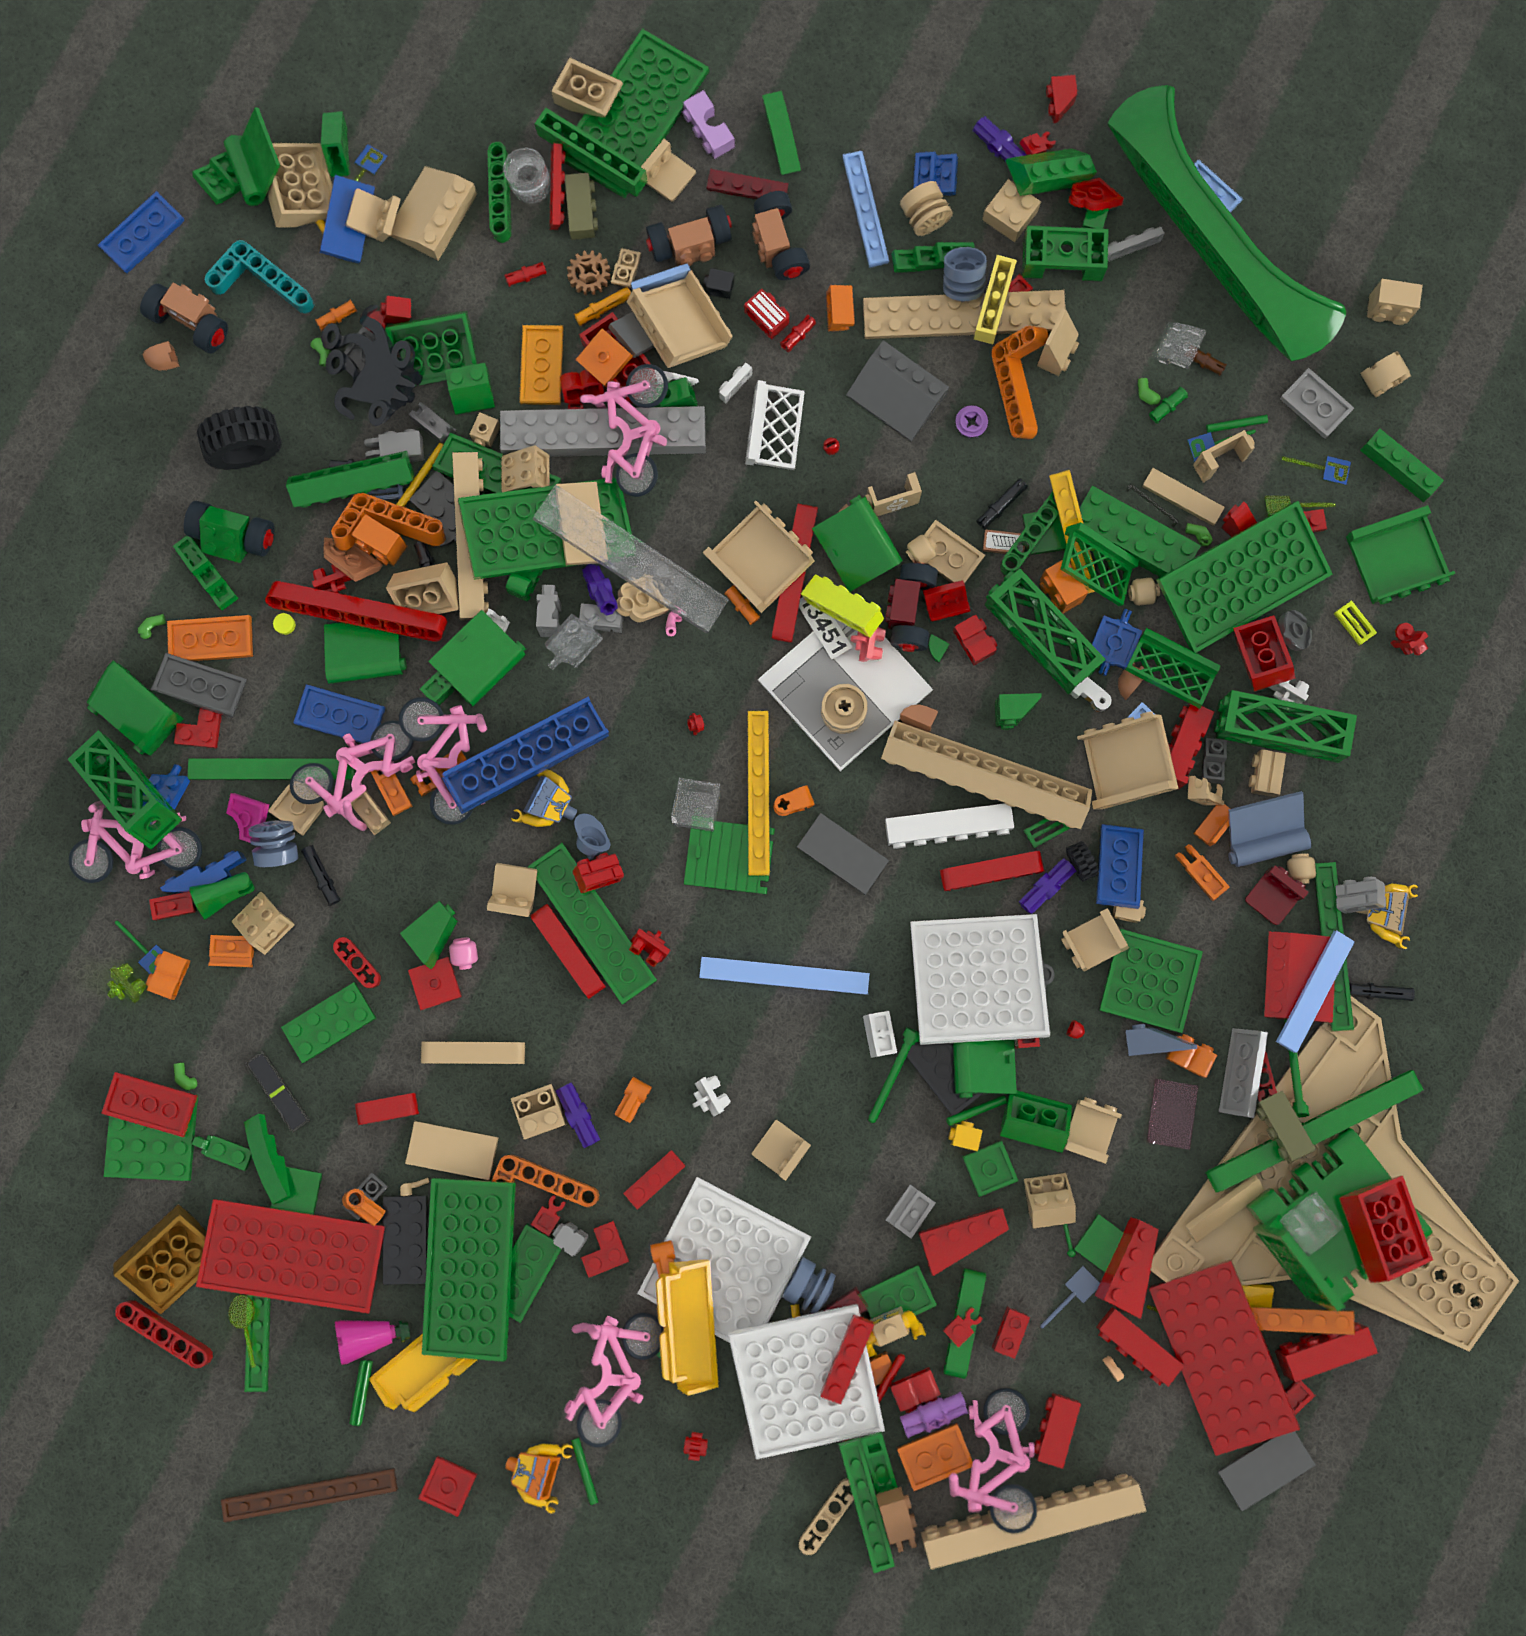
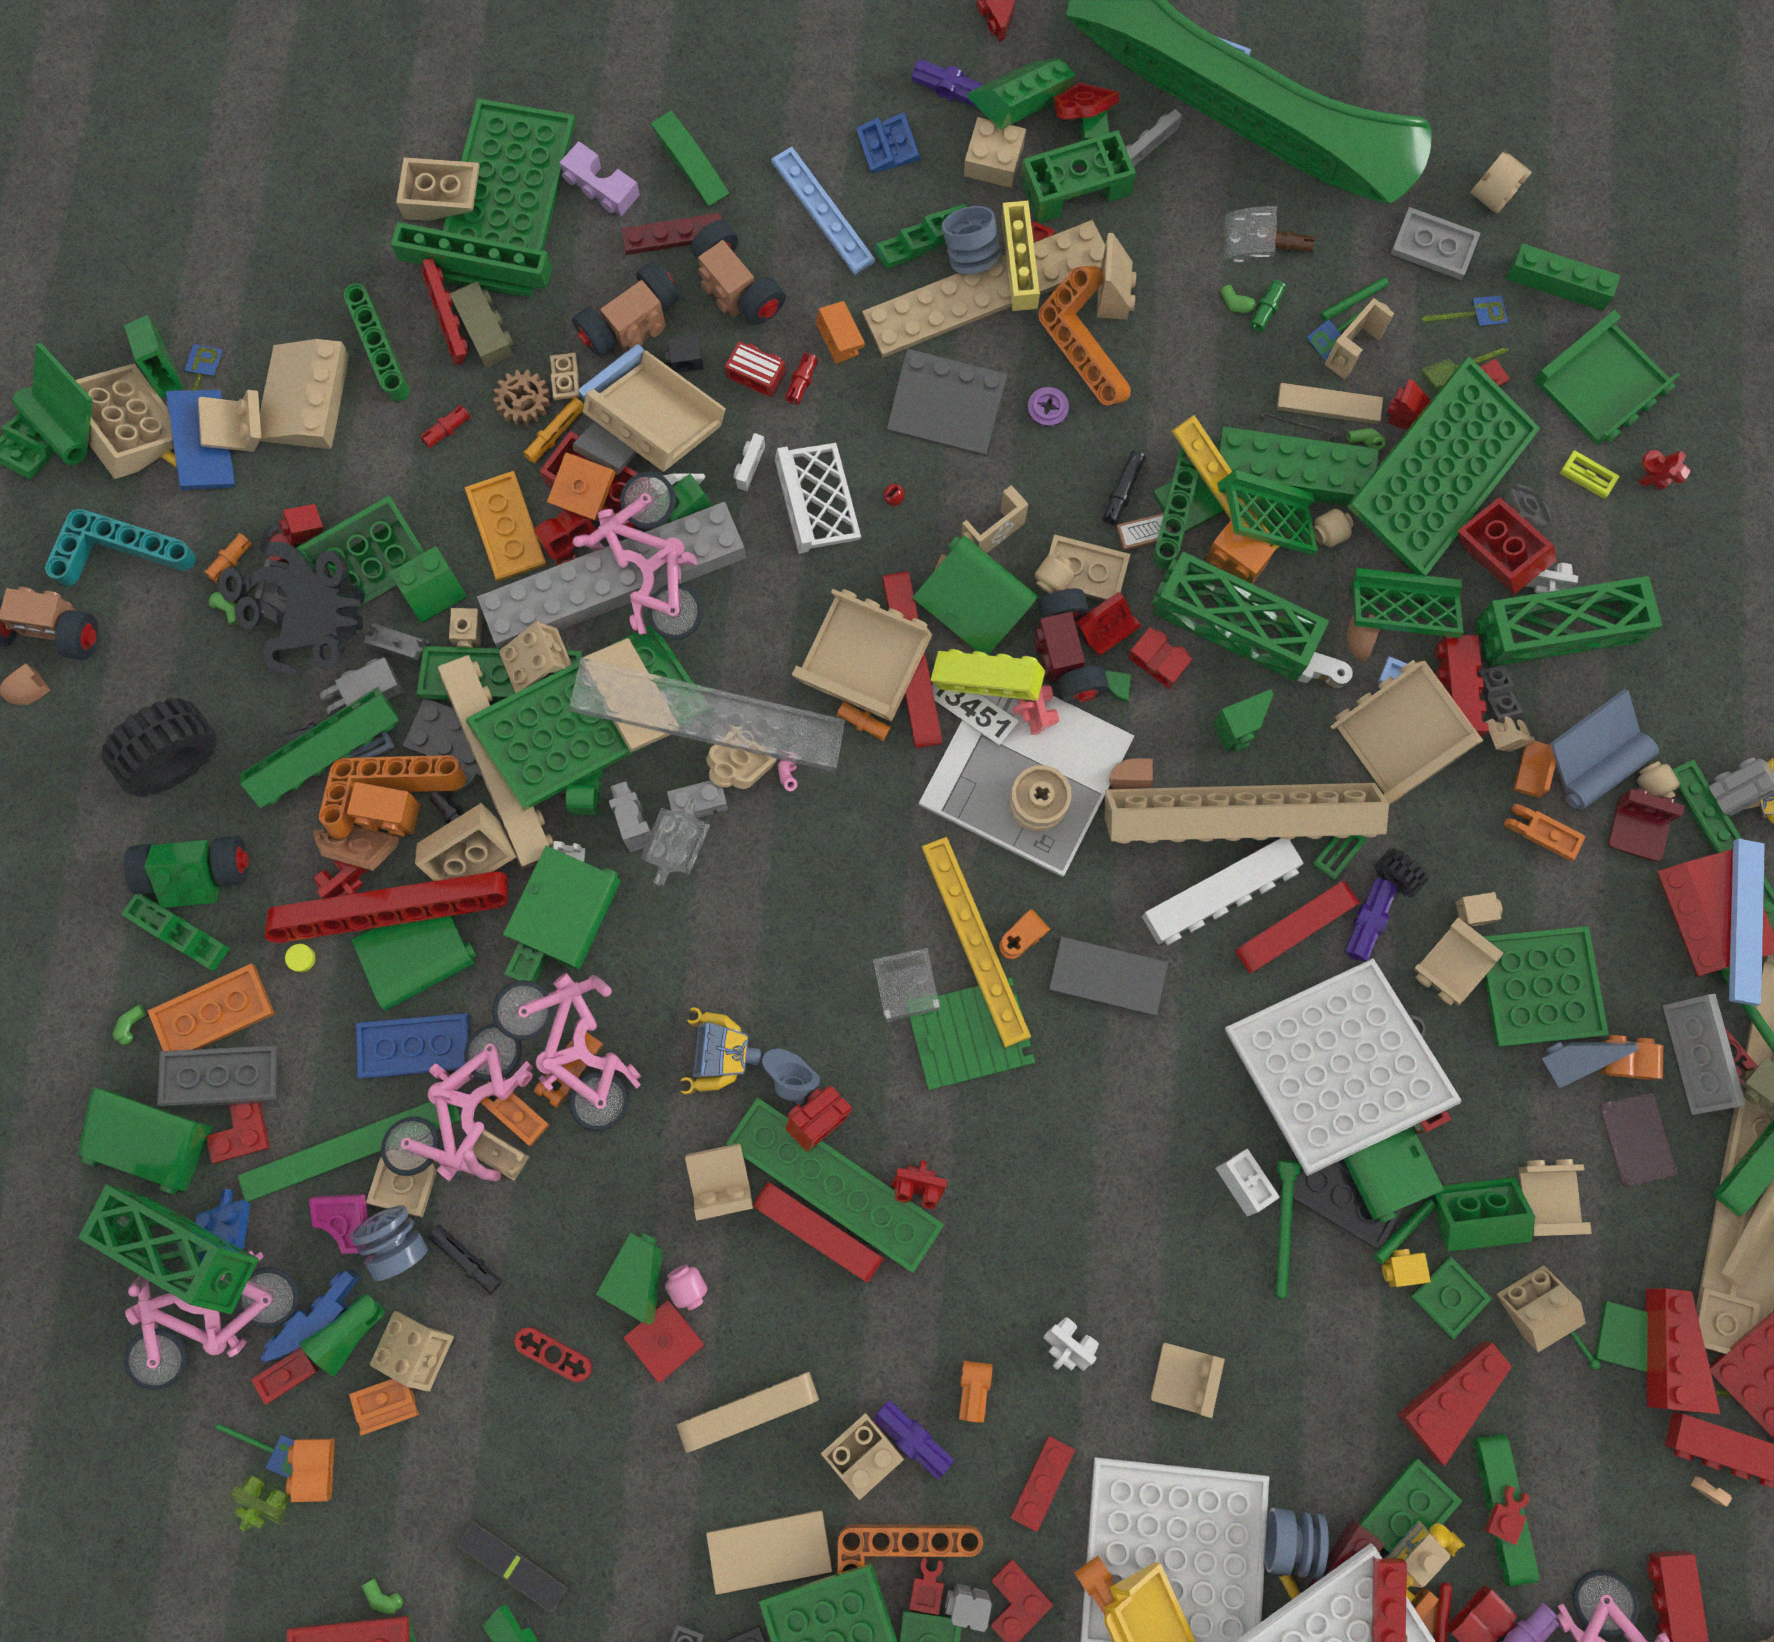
camera: 25 degrees left, 5 degrees down
green plate [281,982,376,1063] -> none
red beam [355,1093,419,1125] -> none
yellow bar [396,443,443,507] -> none
tan hand [400,1178,430,1196] -> none
blue tile [442,697,609,814] -> none
clear wheel [503,148,551,203] -> none
dark purple piece [582,564,618,615] -> none
tan bracket [641,139,696,202] -> none
red plate [687,713,704,735] -> none
light blue tile [699,957,869,995] -> none
light grey plate [885,1184,935,1238] -> none
tan wheel [900,181,953,236] -> none
red brick [992,1307,1030,1359] -> none
red plate [1019,132,1056,155] -> none
sand blue piece [1040,1266,1100,1328] -> none
red hinge [1067,1020,1085,1039] -> none
blue plate [1092,609,1142,676] -> none
blue tile [1096,824,1144,909] -> none
tan brick [1249,750,1286,797] -> none
tan brick [1367,279,1423,325] -> none

